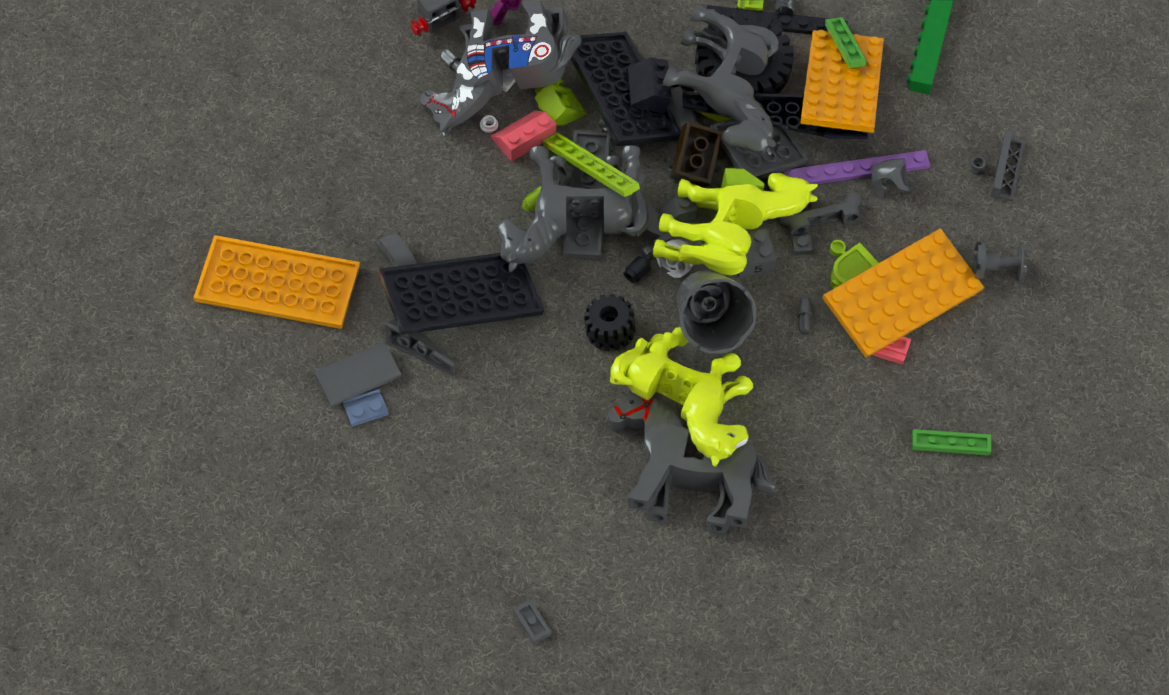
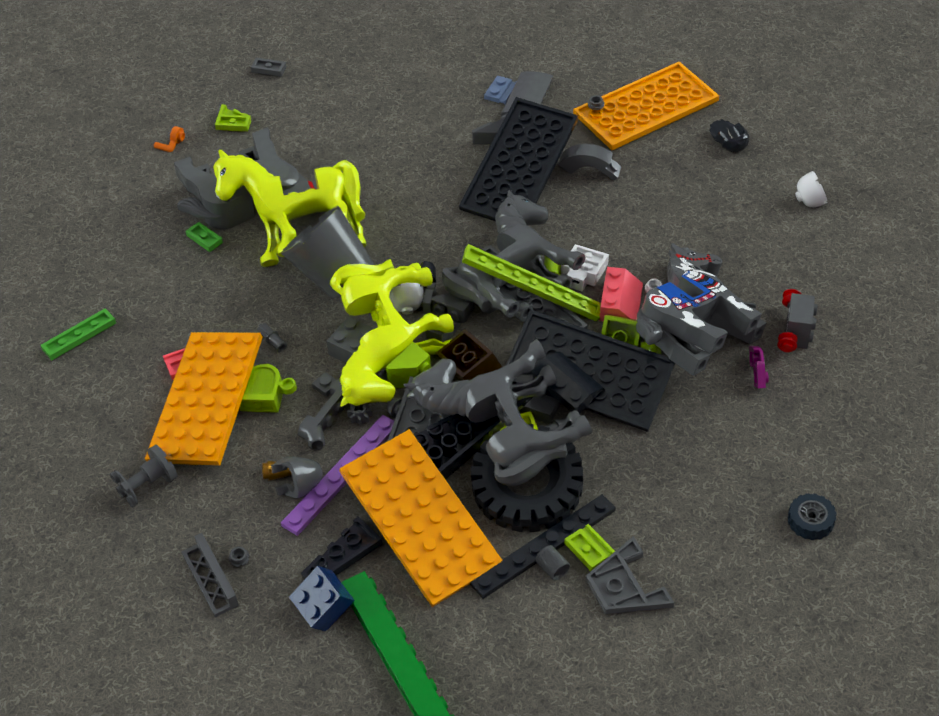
camera: 140 degrees right, 10 degrees down
black wheel [584,294,635,351] -> none
bright green plate [825,17,867,68] -> none
none -> orange plate [154,126,185,152]
none -> bright green plate [186,222,223,252]
none -> lime wing [215,104,251,132]
none -> pearl gold cone [262,461,292,481]
none -> dark blue brick [289,566,355,631]
none -> black wing [301,516,383,580]
none -> white piece [561,244,609,292]
none -> dark grey plate [588,95,604,110]
none -> black hair [709,119,749,153]
none -> white cylinder [795,171,827,208]

